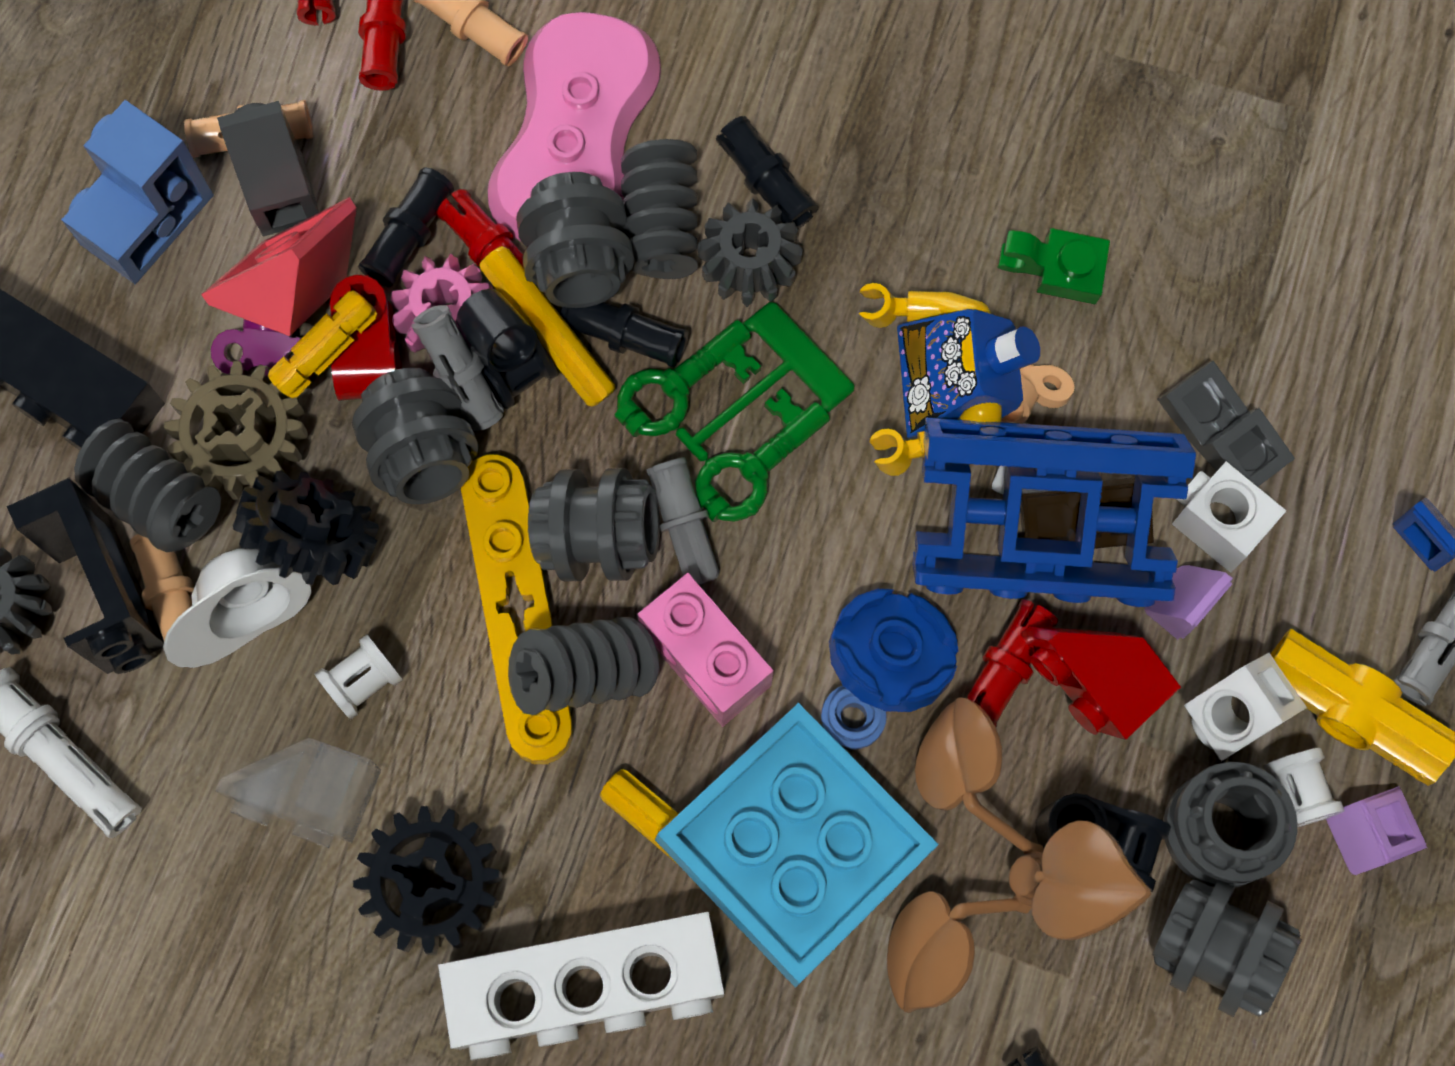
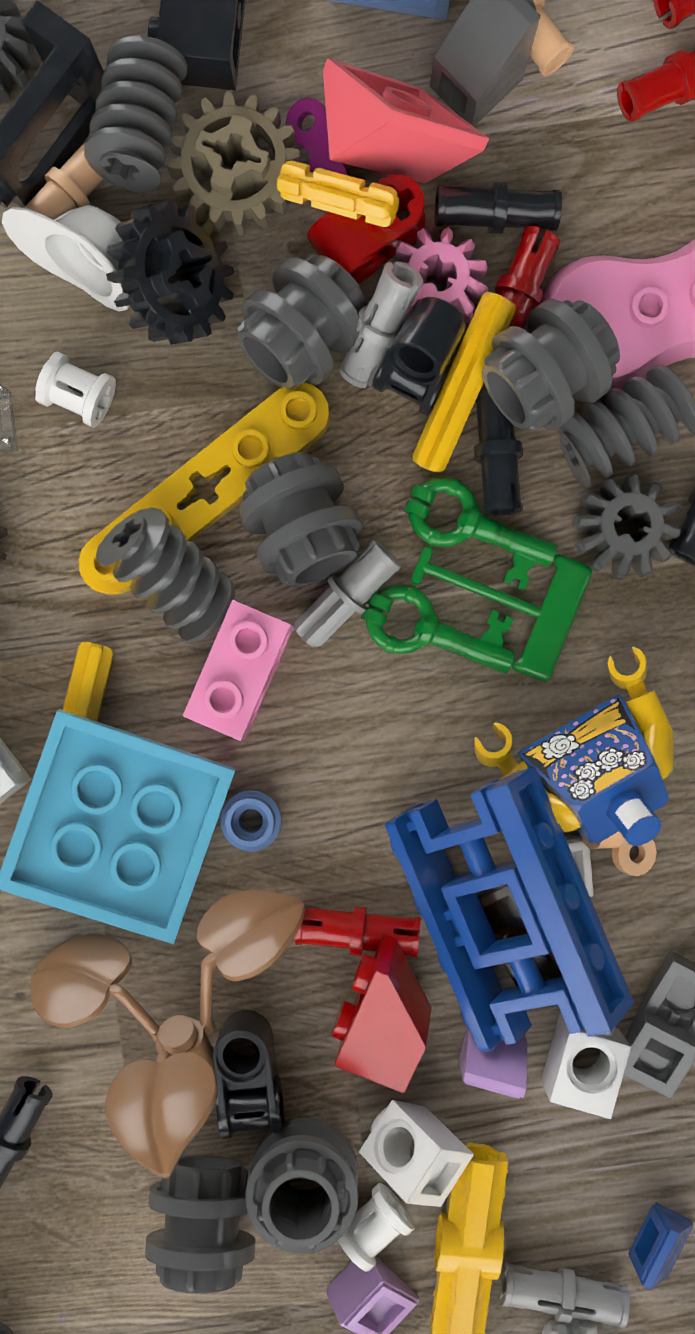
camera: 70 degrees right, 15 degrees up
blue tile [829,588,958,712] -> none

